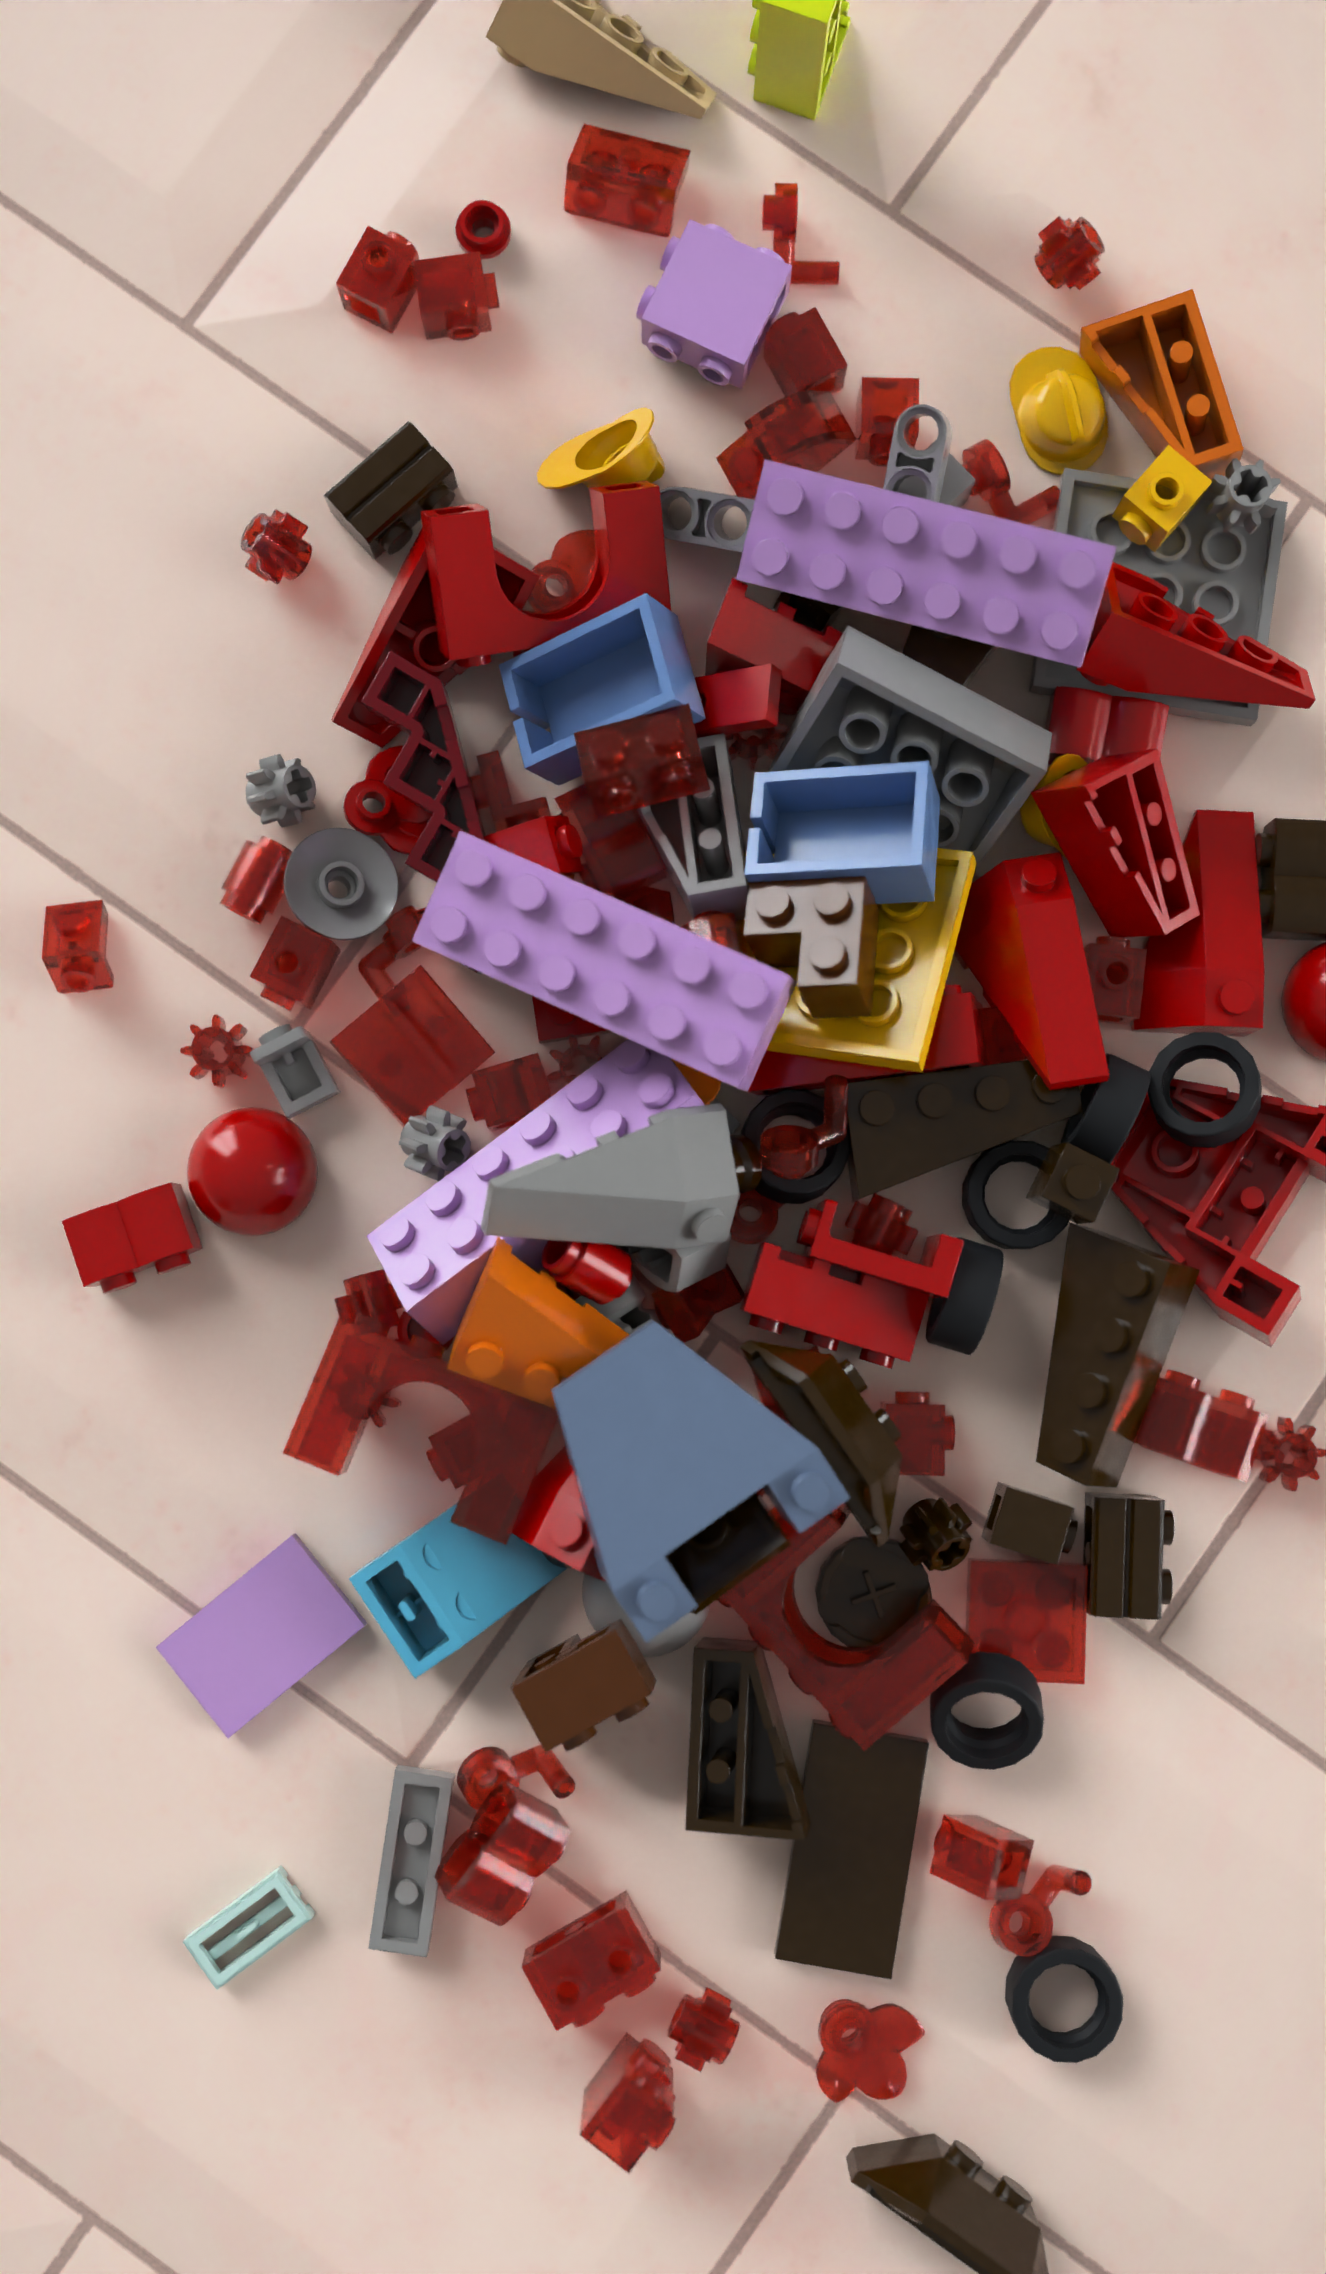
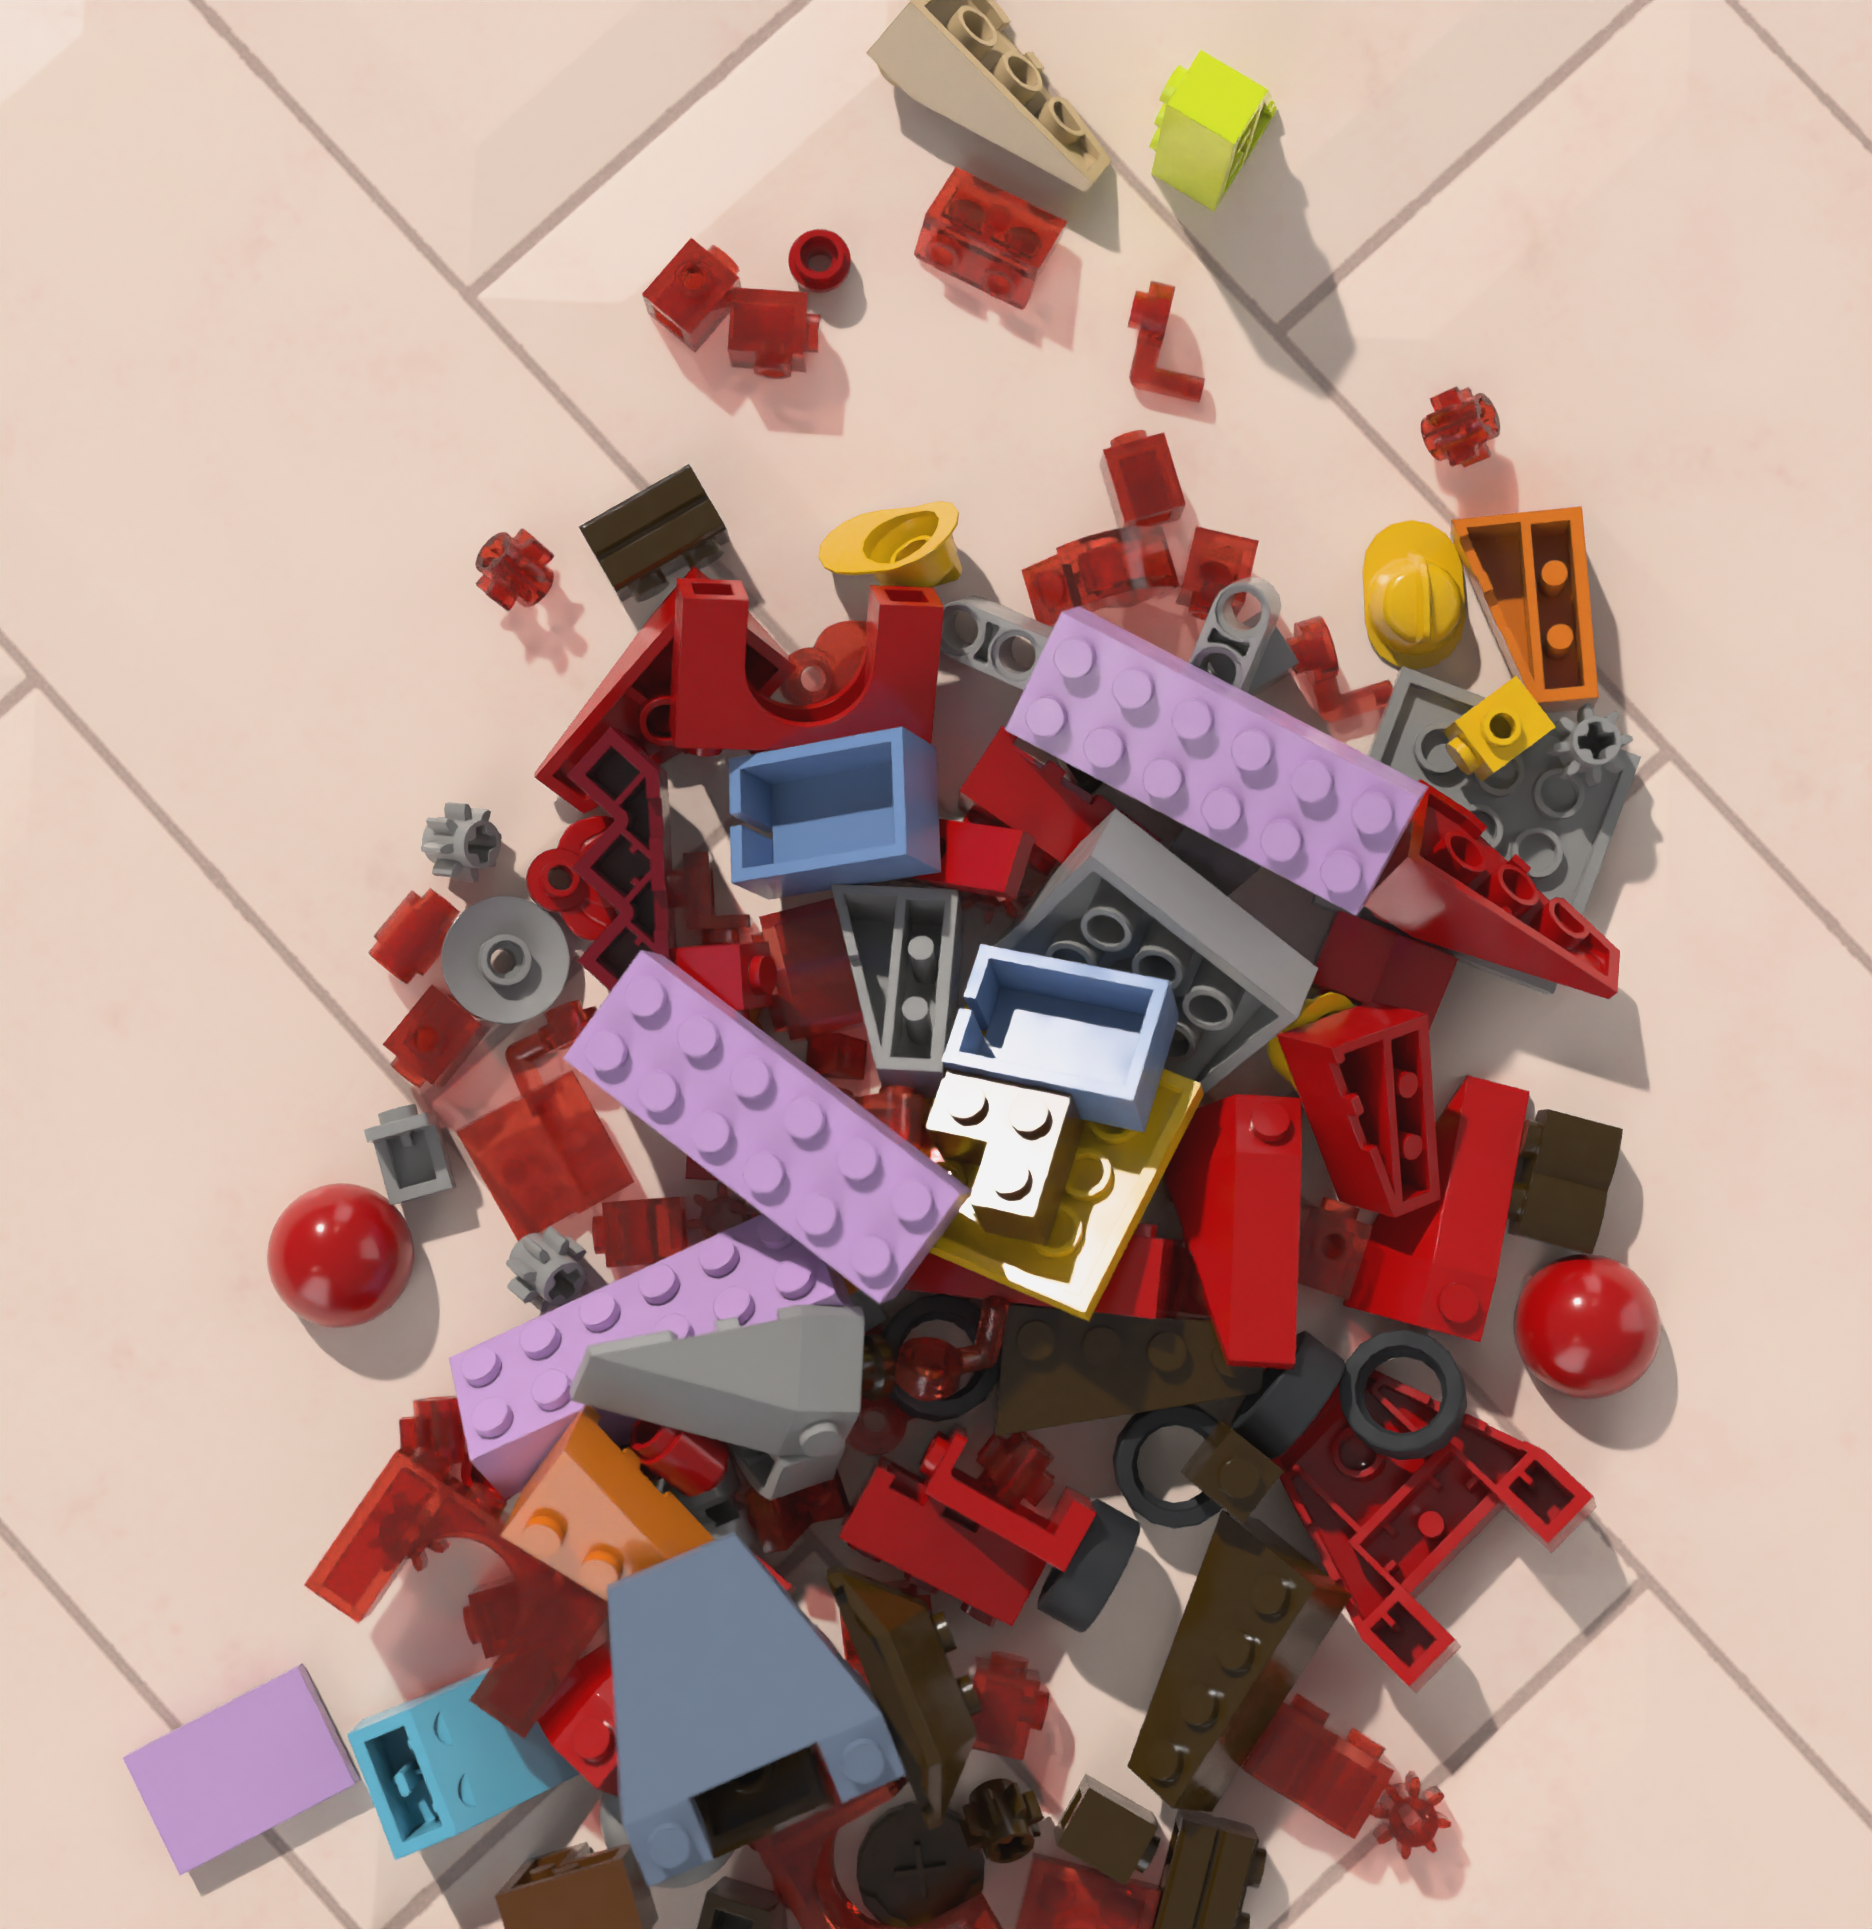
camera: 10 degrees right, 0 degrees up
clear red bracket [42,900,114,994] -> none
red brick [62,1182,203,1294] -> none
clear red gear [180,1015,254,1088] -> none
clear red brick [574,703,710,819] -> none
lavender brick [636,219,792,389] -> none

